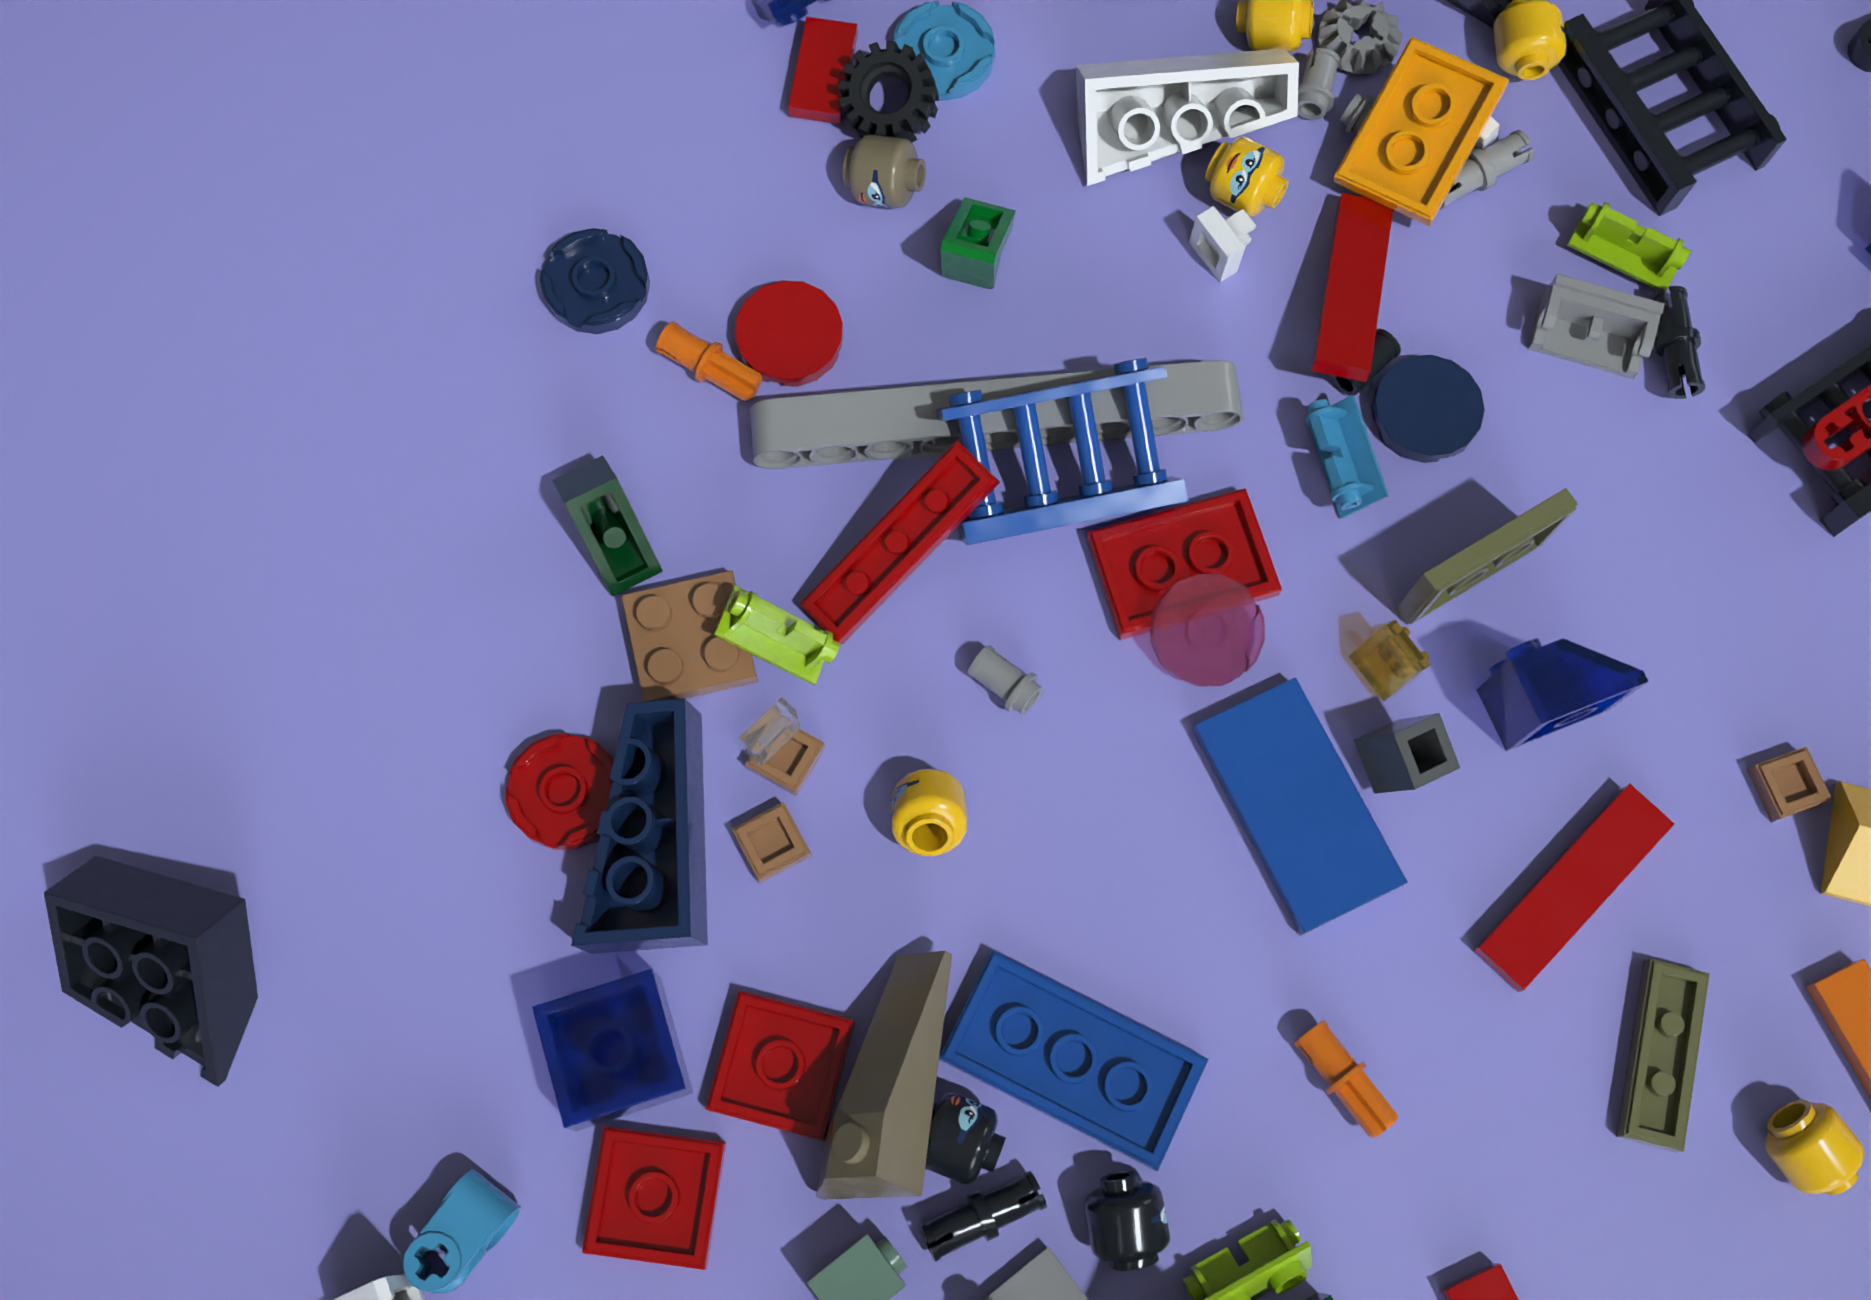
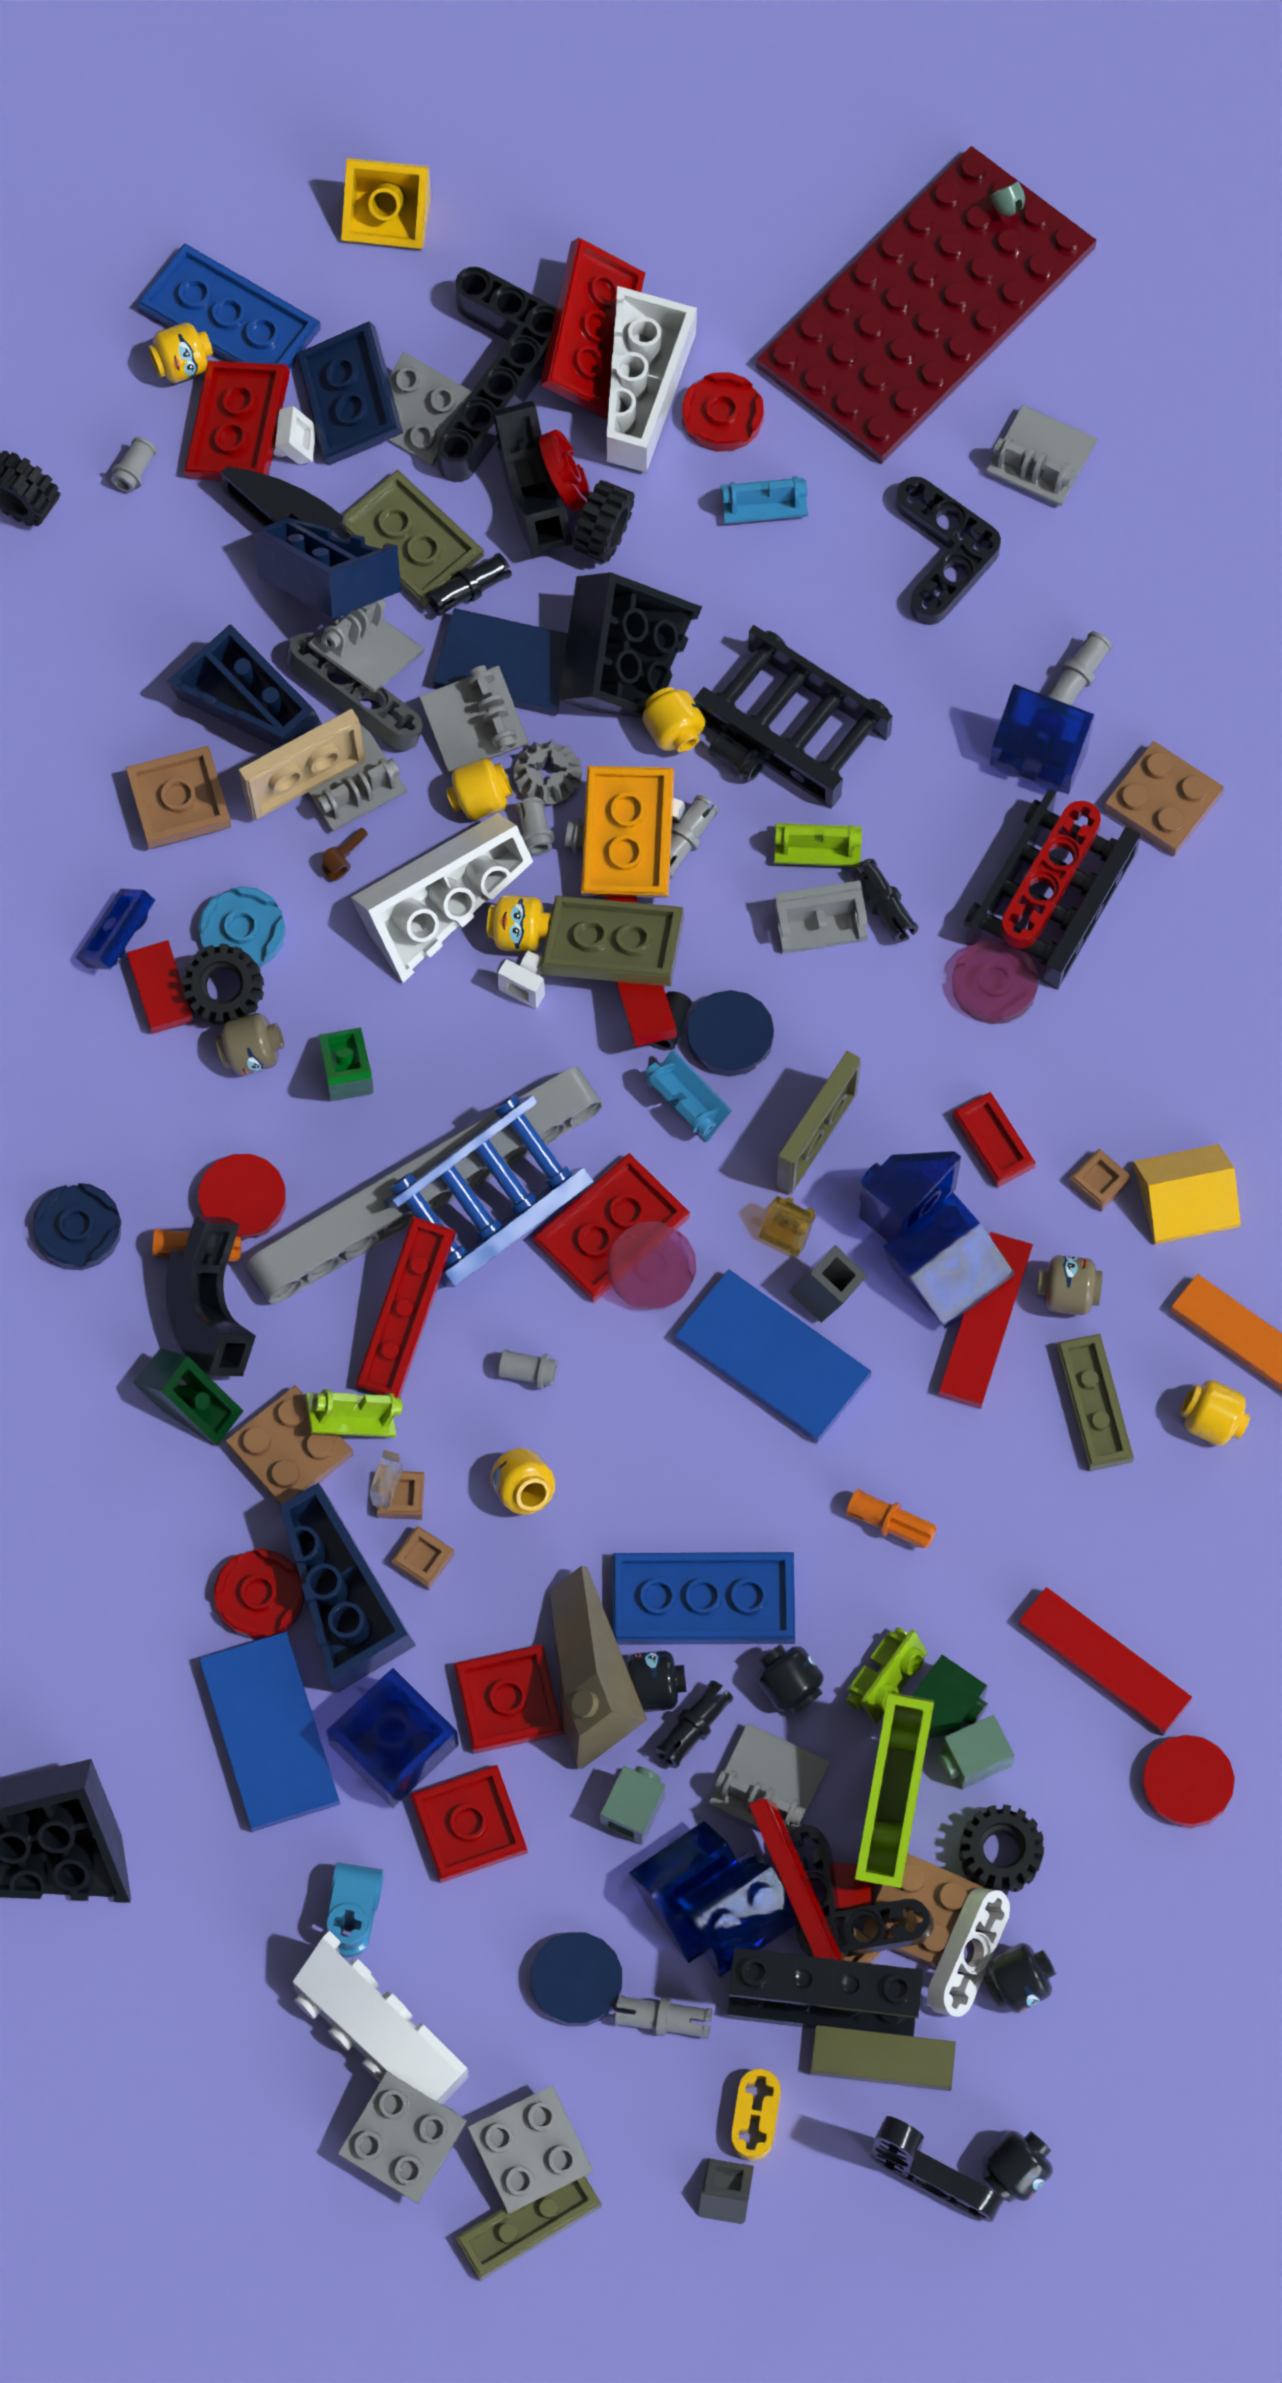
camera: 25 degrees left, 5 degrees down
none -> black arch [166,1216,256,1377]
none -> blue tile [199,1631,340,1832]
none -> reddish brown hand [322,828,368,881]
none -> olive tile [541,896,684,986]
none -> black pin [708,731,765,781]
none -> clear blue slope [883,1192,1015,1328]
none -> clear pink tile [951,940,1038,1024]
none -> red tile [952,1091,1036,1188]
none -> dark tan head [1037,1255,1102,1315]

